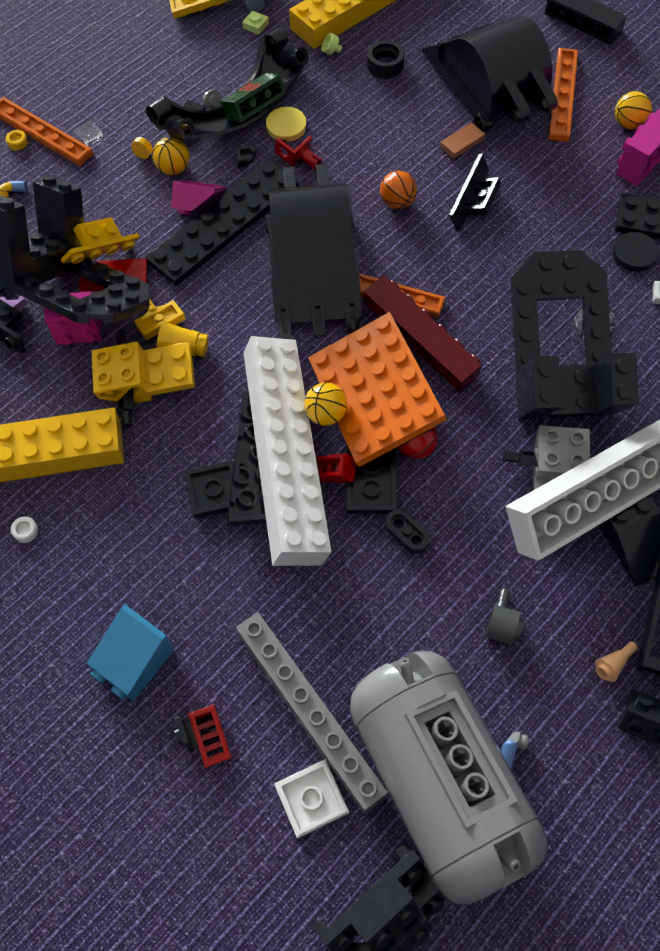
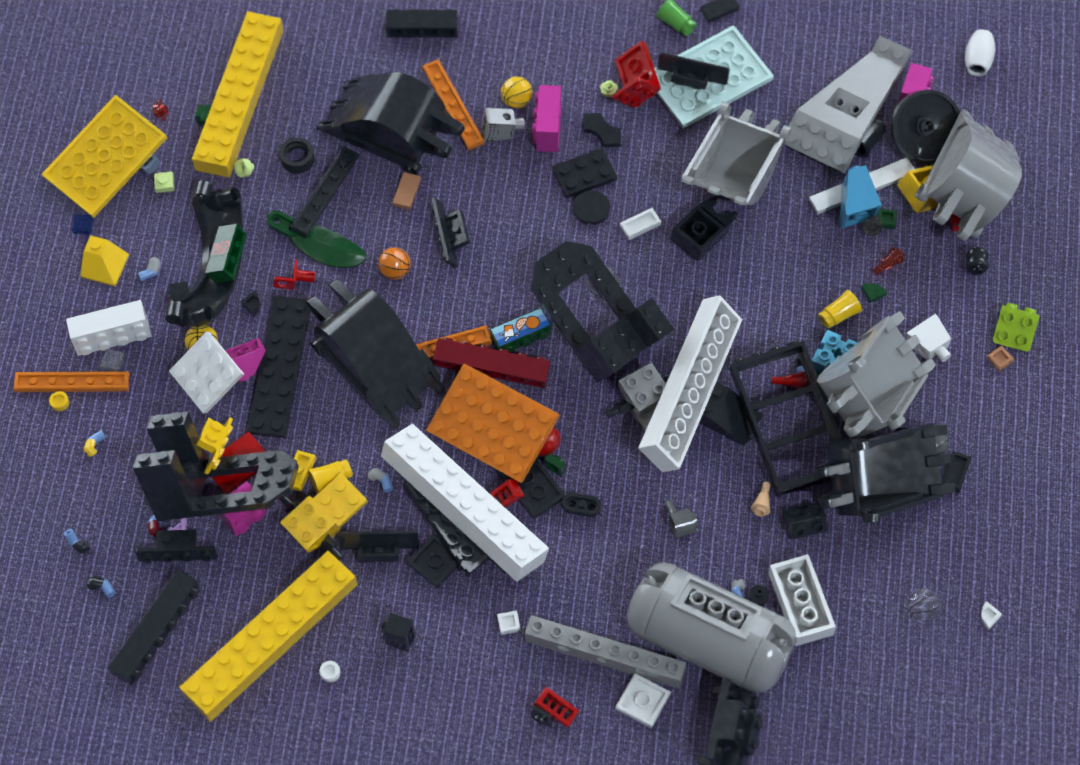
camera: 35 degrees left, 0 degrees up
dark azure slope [87,604,175,702] -> none
yellow tile [131,137,153,159] -> none
light grey plate [203,90,222,110] -> none
light yellow tile [266,107,306,142] -> none
yellow piece [304,383,347,426] -> none
none -> white brick [66,300,152,356]
none -> clear blue tile [72,214,94,234]
none -> yellow slope [80,236,129,287]
none -> arm [138,257,161,281]
none -> white plate [169,332,244,413]
none -> dark green plant [267,211,366,268]
none -> black tile [290,146,360,238]
none -> black bracket [339,530,419,563]
none -> arm [368,468,393,493]
none -> black brick [381,613,416,652]
none -> light grey torso [481,108,525,143]
none -> brick [490,307,551,353]
none -> white tile [497,610,521,635]
none -> dark green plate [545,454,565,477]
none -> black tile [749,585,769,606]
none -> white brick [769,554,836,646]

